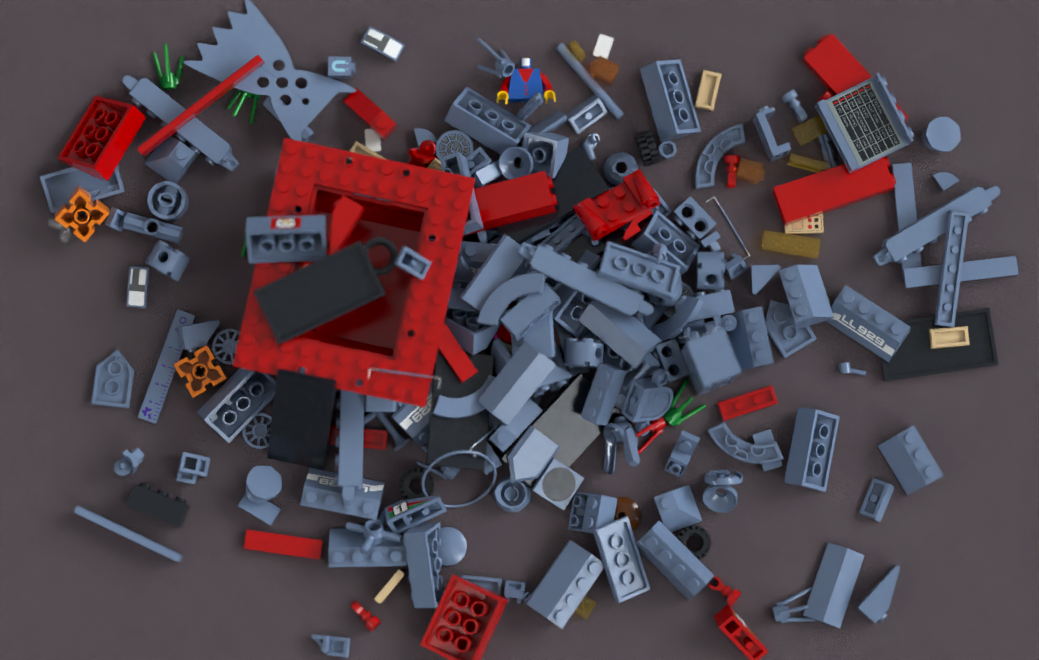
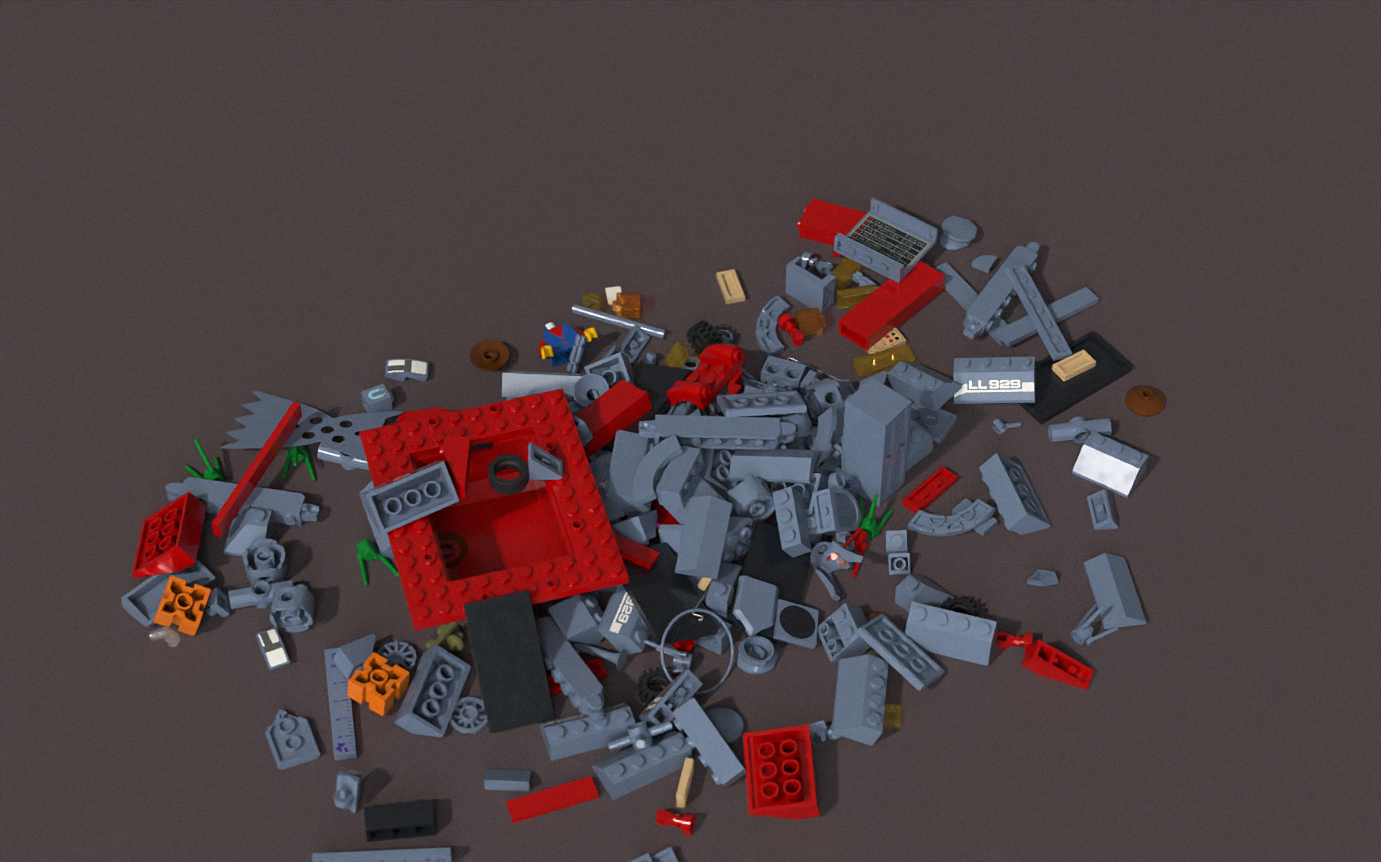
camera: 30 degrees left, 35 degrees down
sand blue brick [176,452,210,484] -> none
sand blue hat [245,466,282,503] -> none
black tile [253,240,386,345] -> none
piece [368,368,441,389] -> none
sand blue tile [432,375,496,418] -> none
sand blue plant [477,38,515,78] -> none
sand blue slope [640,60,701,141] -> none
sand blue piece [702,484,738,513] -> none
sand blue tile [704,470,743,485] -> none
sand blue slope [856,565,900,624] -> none
none -> reddish brown dish [470,340,510,371]
none -> clear yellow slope [663,341,689,368]
none -> sand blue slope [1026,569,1059,587]
none -> sand blue piece [1048,417,1112,444]
none -> reddish brown dish [1125,385,1166,417]

